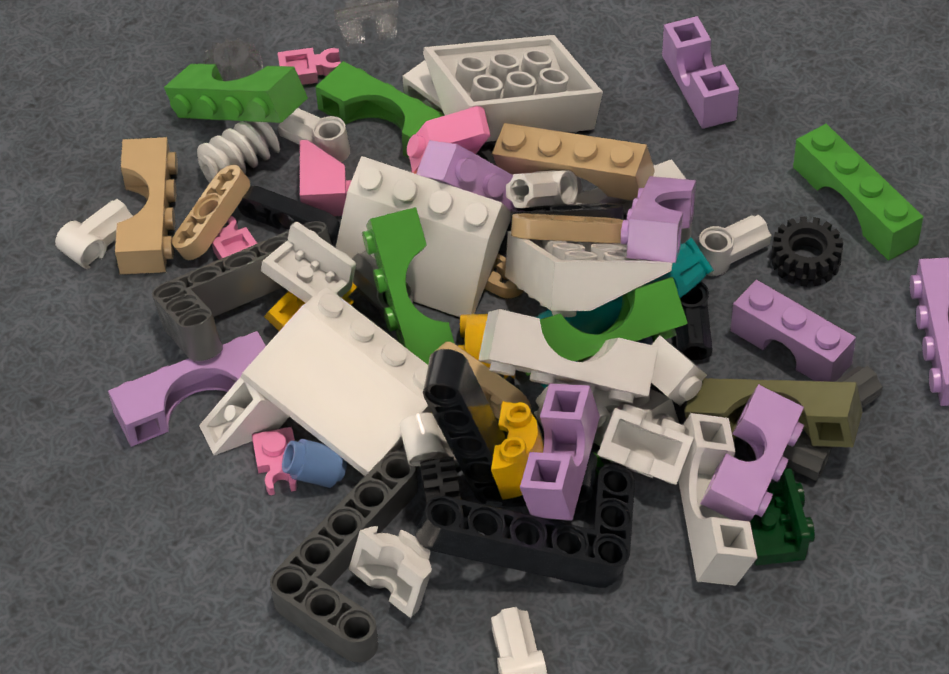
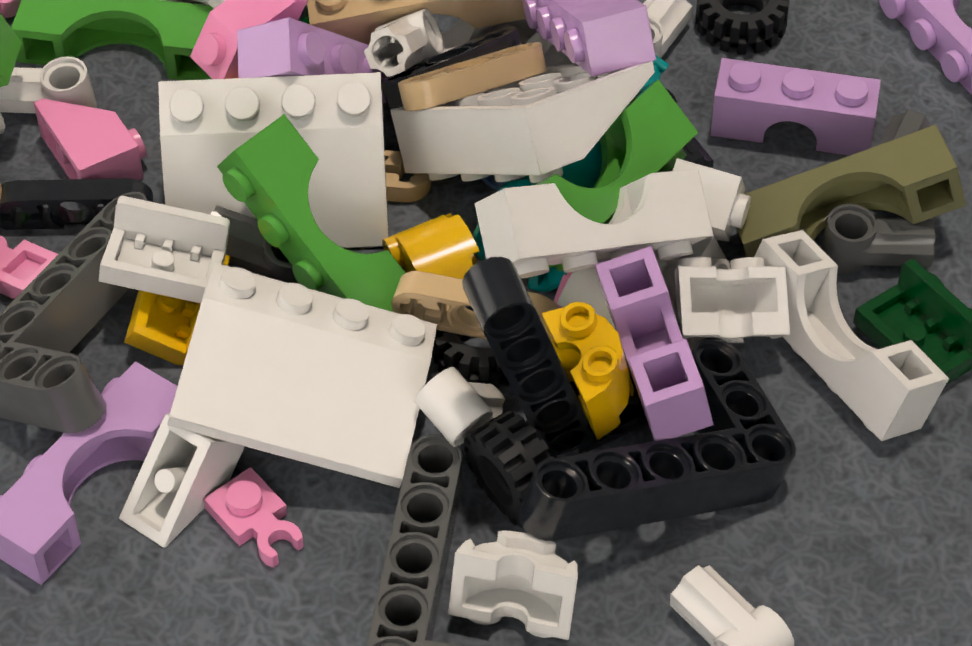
camera: 30 degrees left, 0 degrees up
medium blue brick [282,439,347,488] -> none
lavender arch [700,384,804,522] -> none

